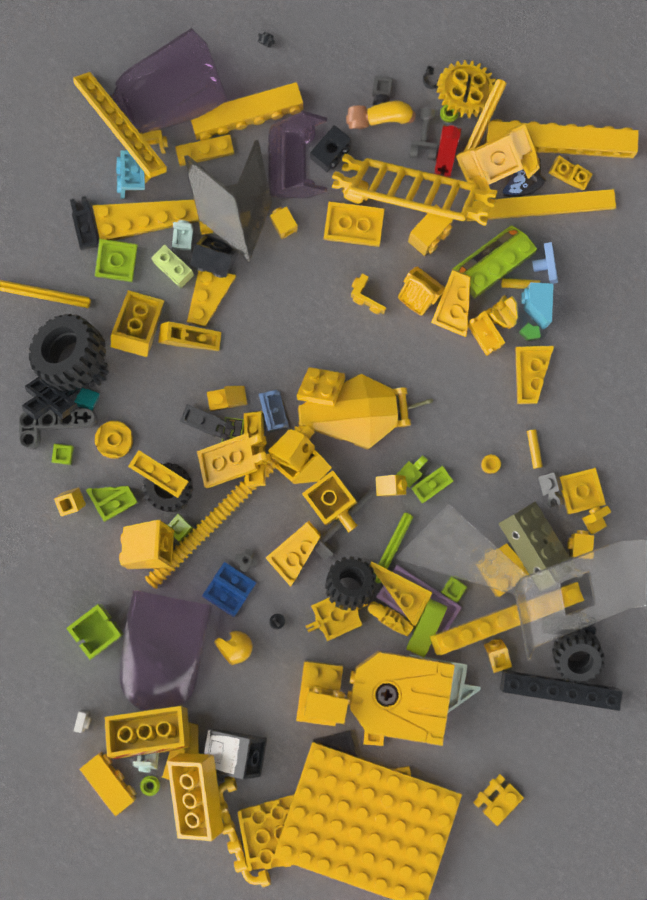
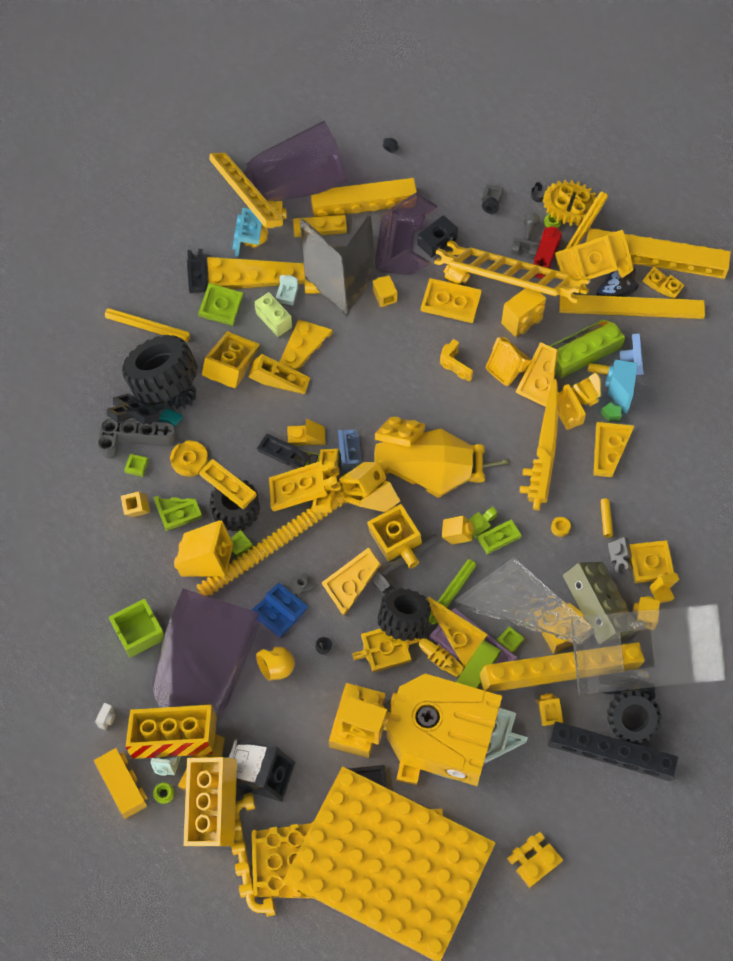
camera: 10 degrees right, 20 degrees down
black slope [190,234,241,278] -> none
yellow piece [346,101,416,130] -> none
none -> yellow piece [520,378,558,511]

